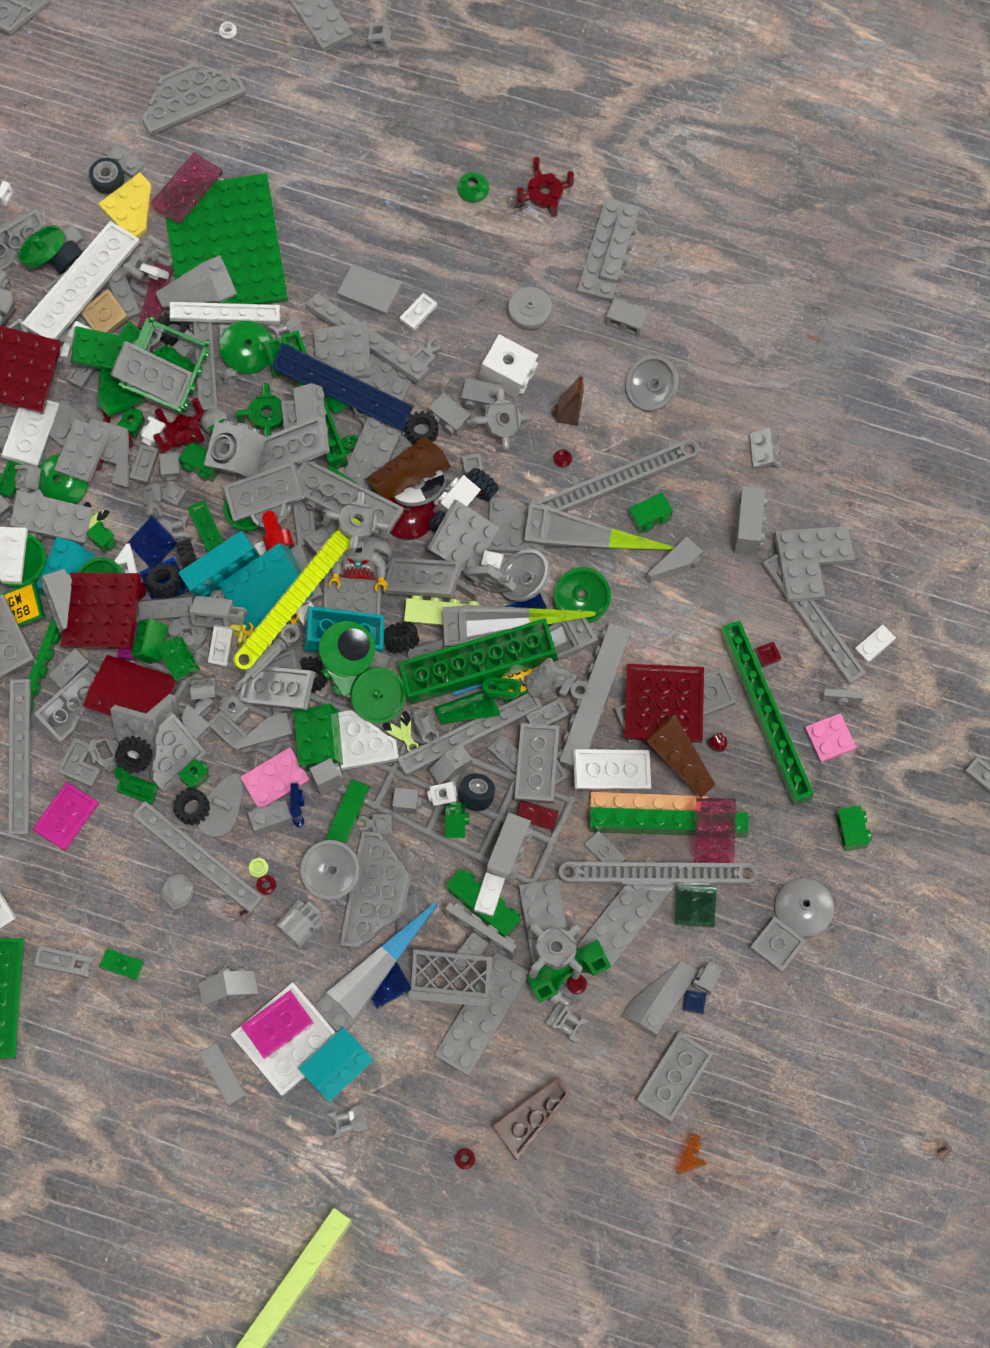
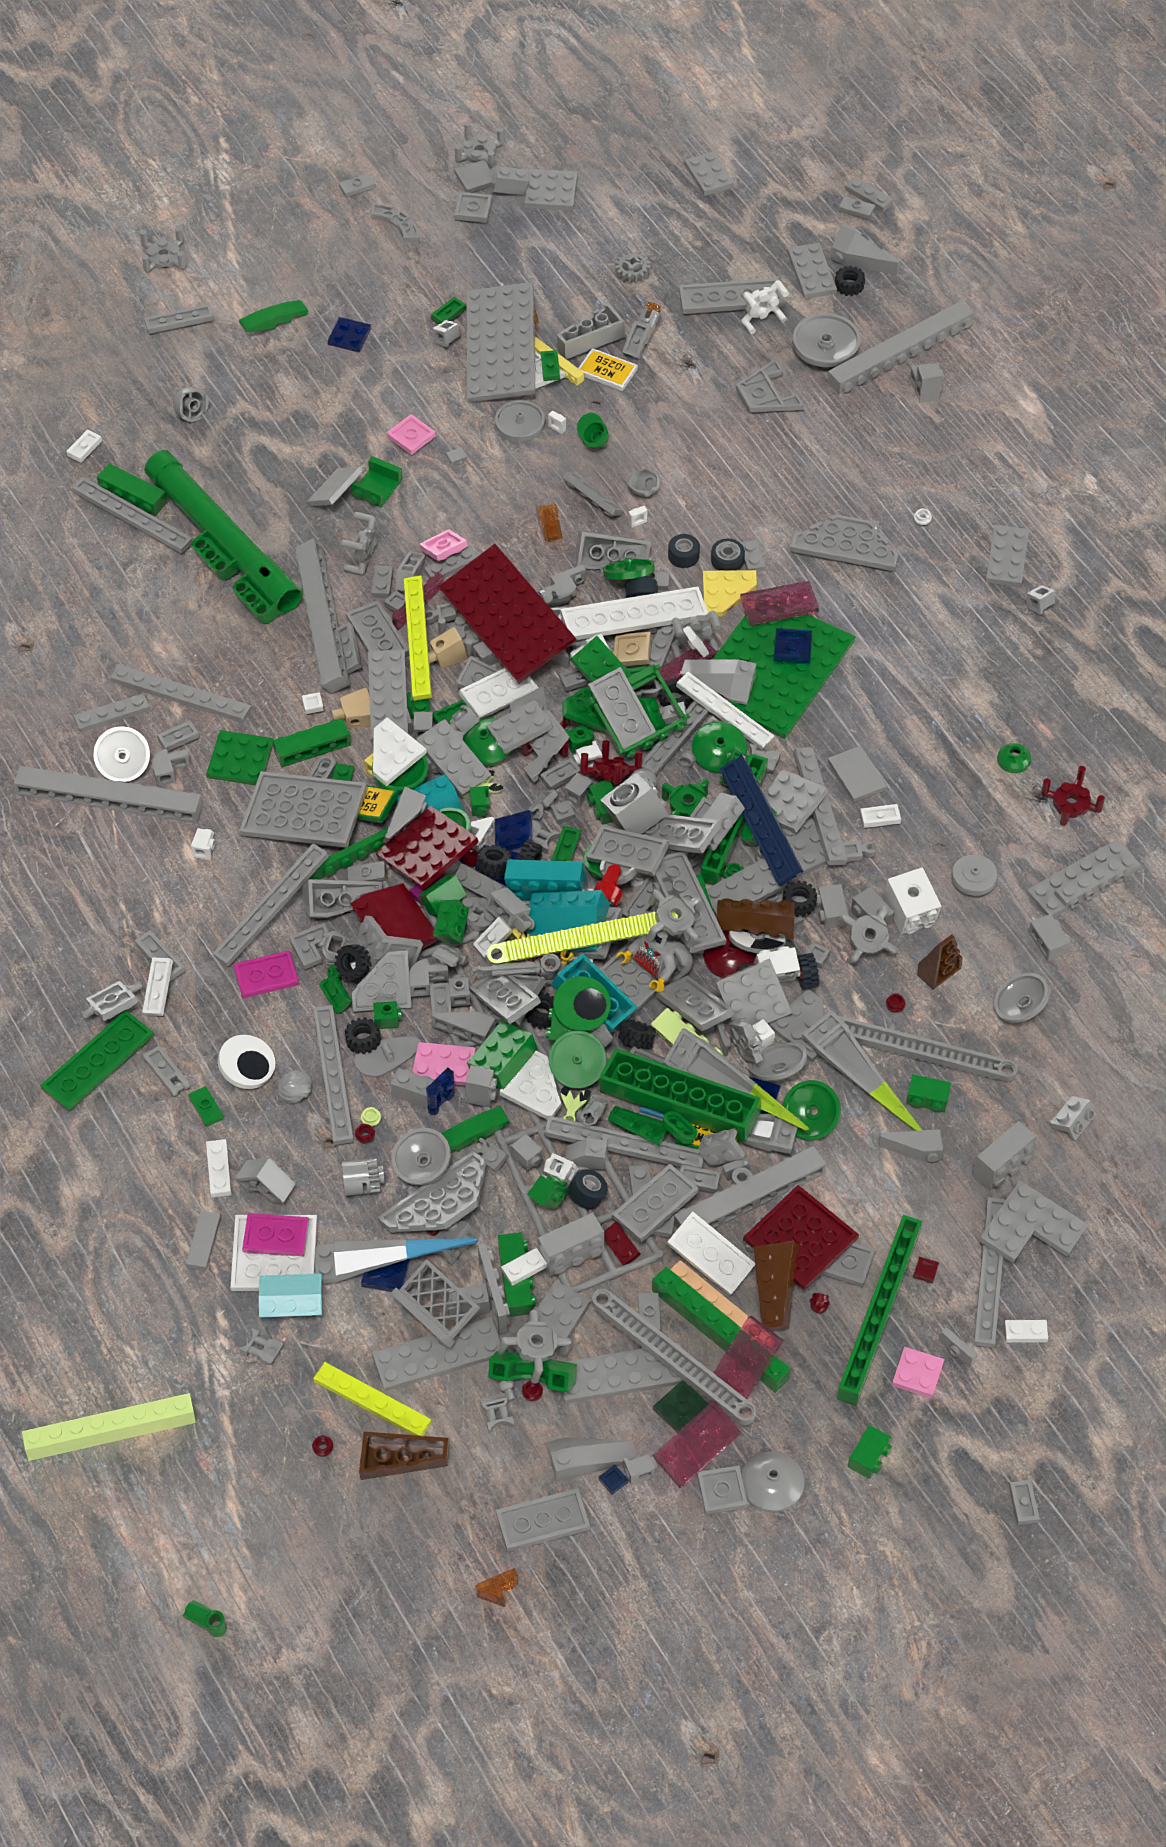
camera: 40 degrees right, 15 degrees down
none -> white plate [206,1139,231,1198]
none -> white piece [218,1035,275,1089]
none -> neon yellow plate [313,1362,432,1436]
none -> clear pink plate [652,1400,741,1488]
none -> black wheel [668,534,700,568]
none -> clear blue plate [774,628,812,664]

